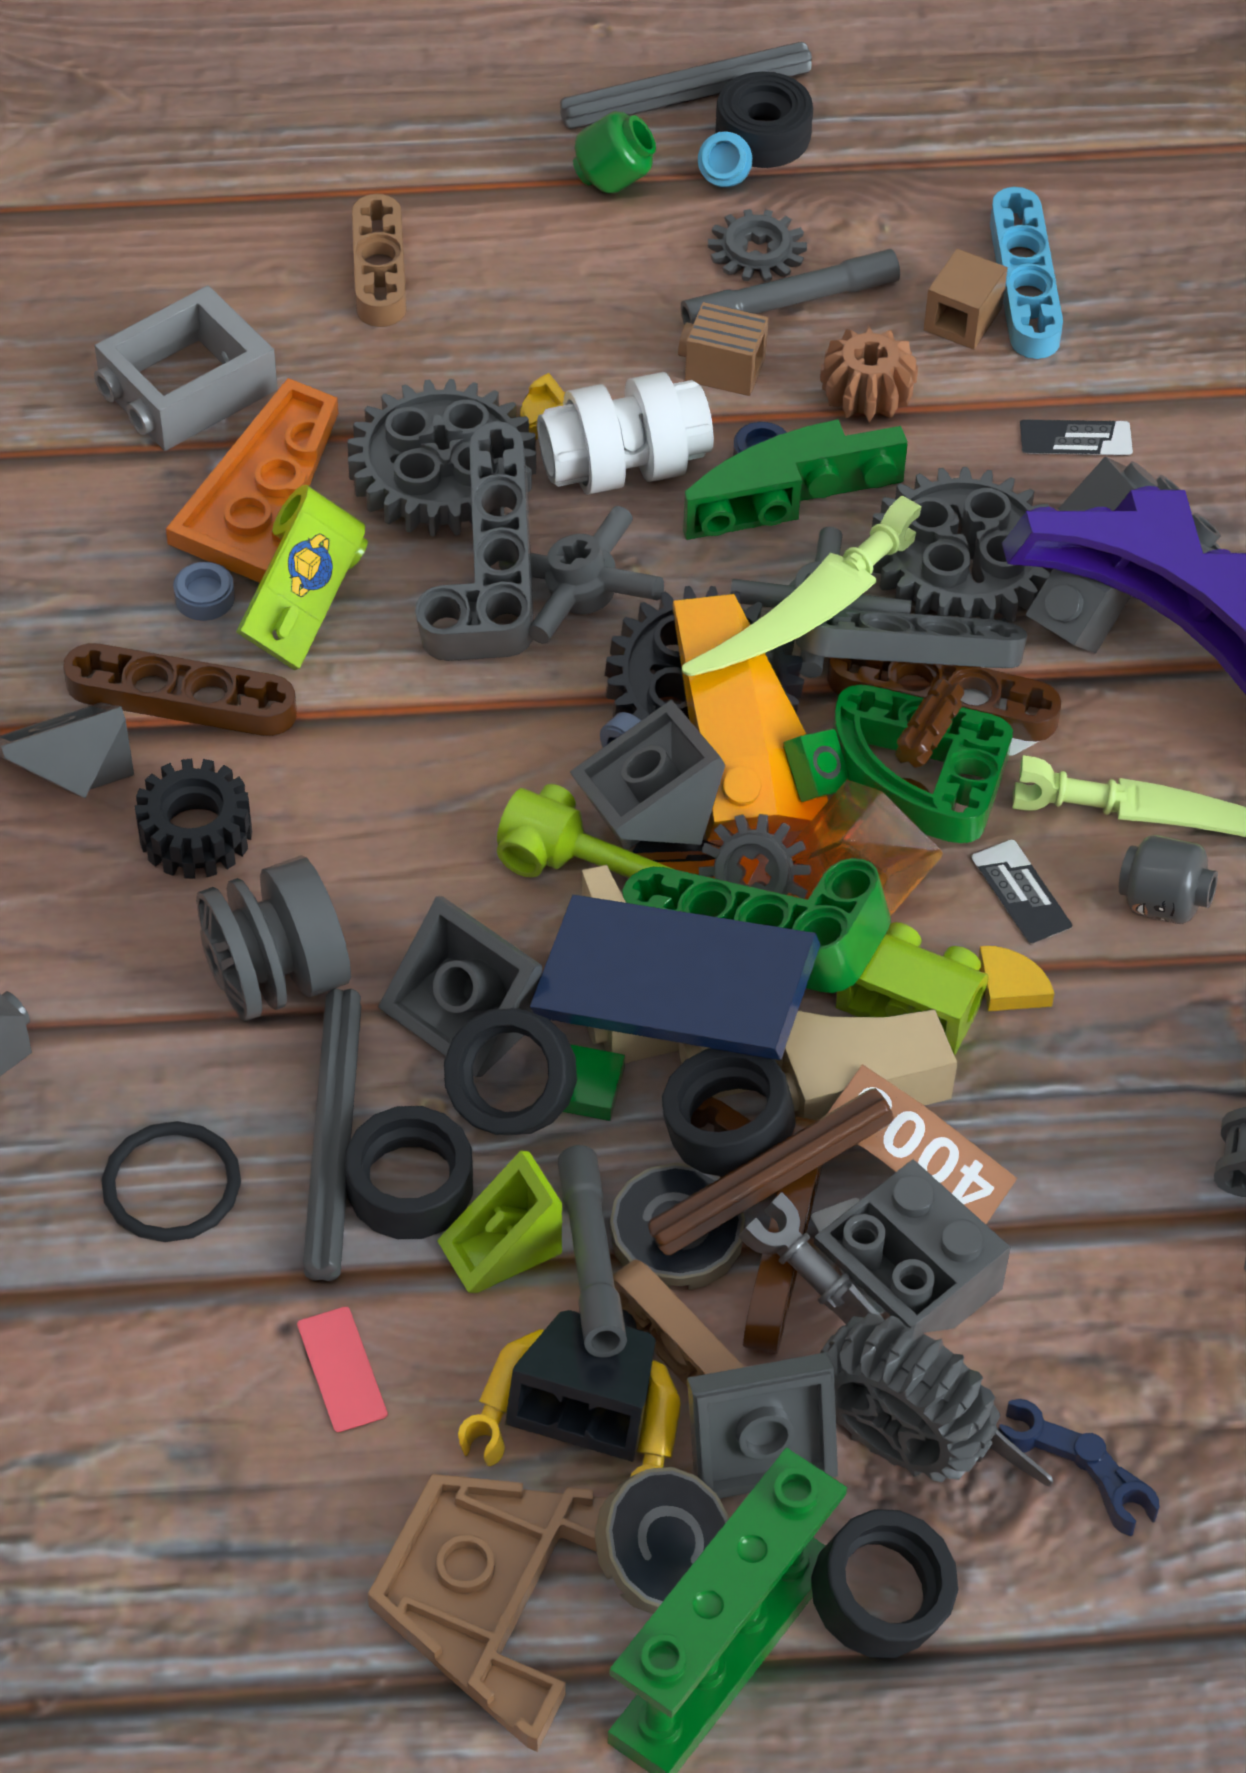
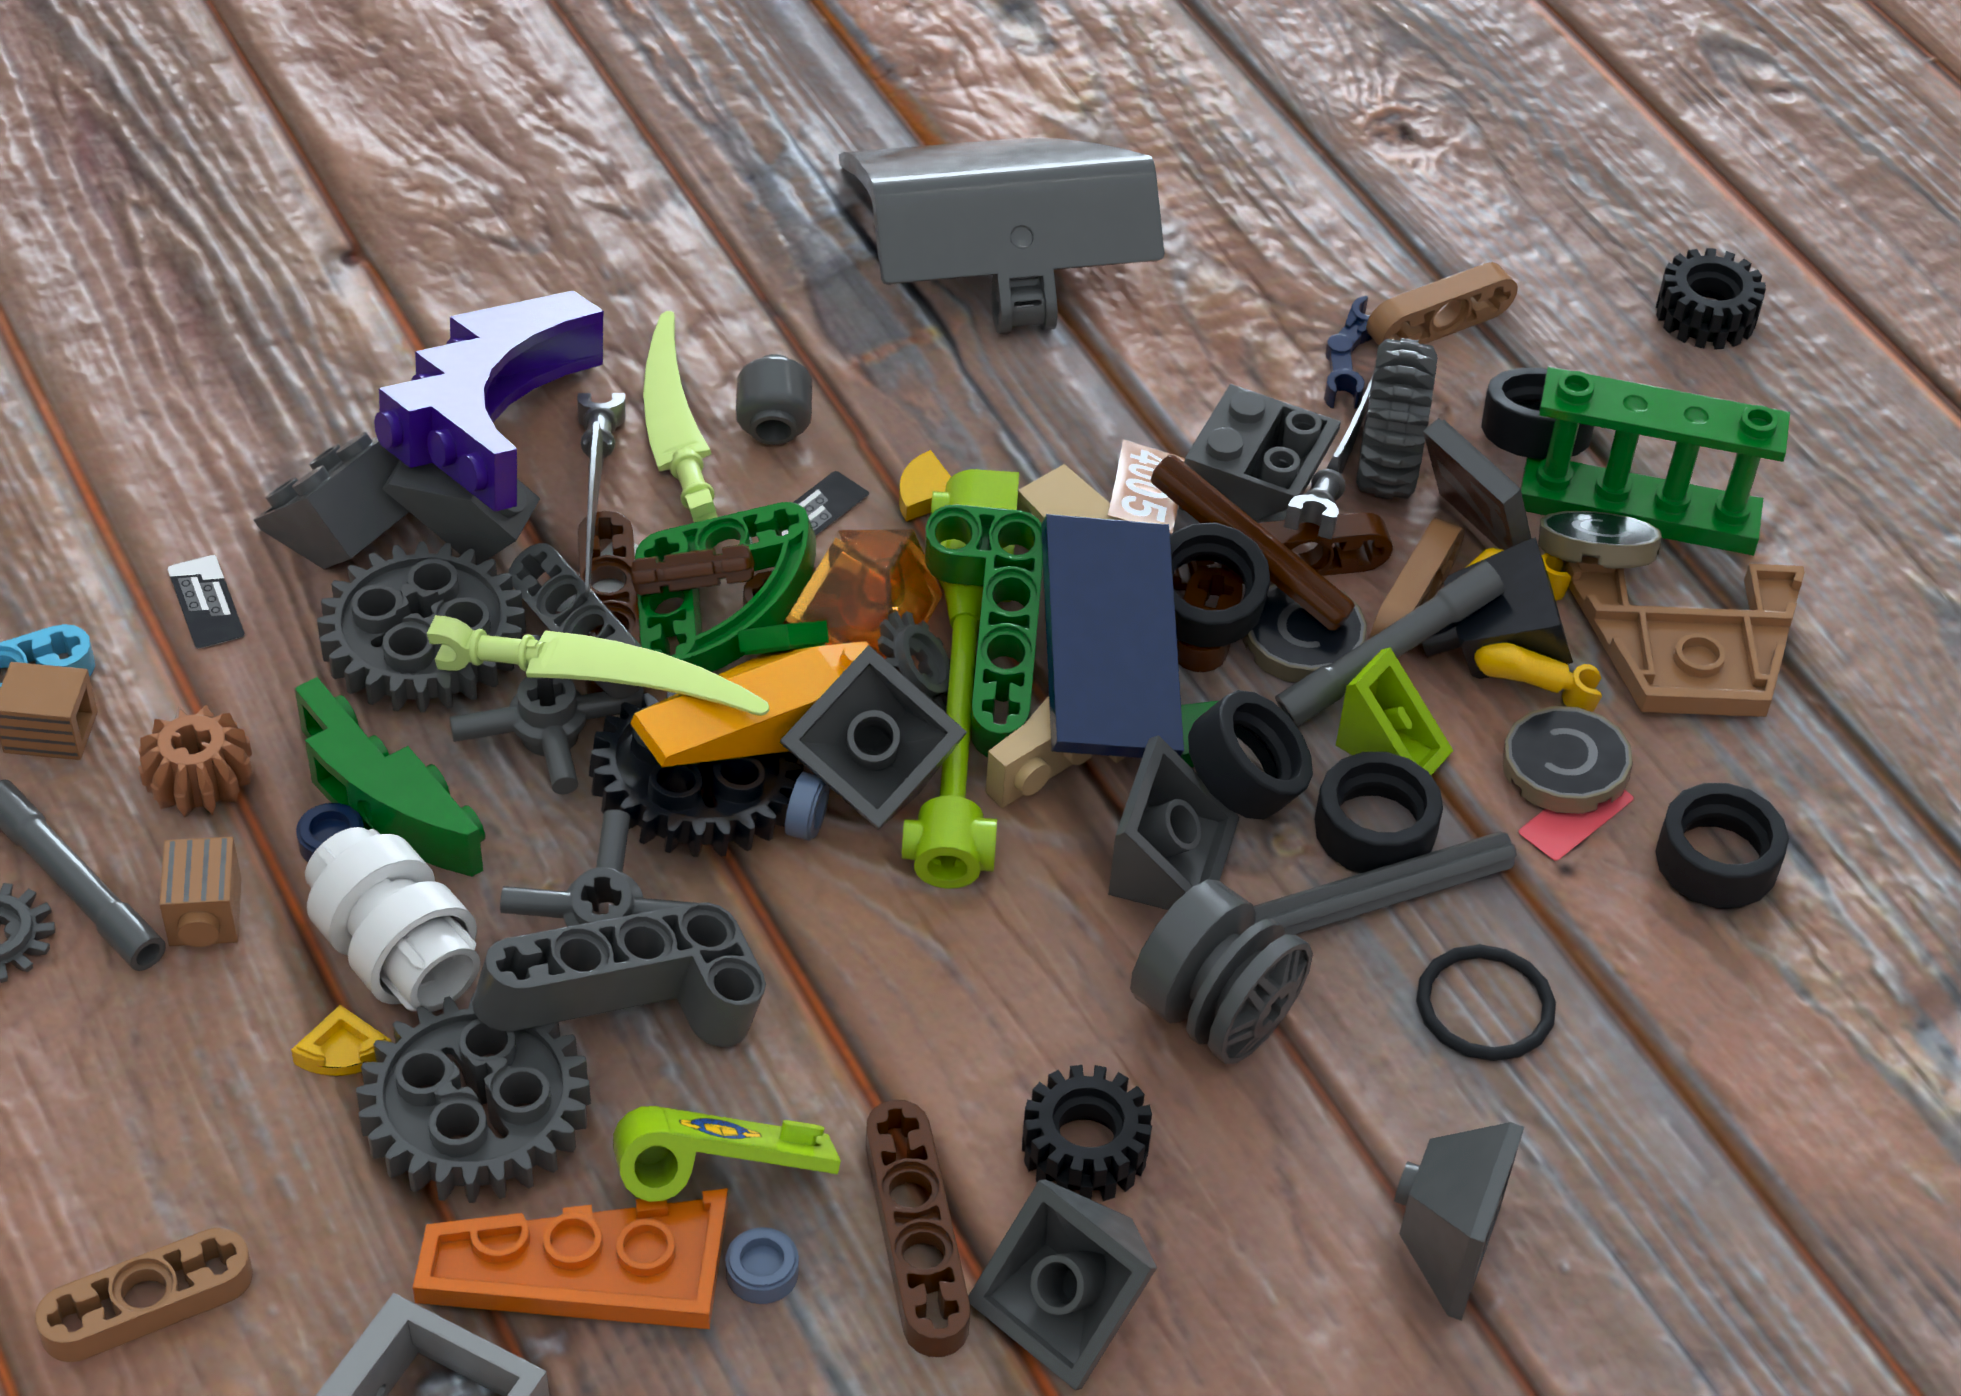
camera: 115 degrees left, 5 degrees down
none -> flat silver sword [577,393,626,596]
none -> medium nougat beam [1366,262,1518,345]
none -> black tile [1503,706,1633,814]
none -> black tyre [1655,783,1789,908]

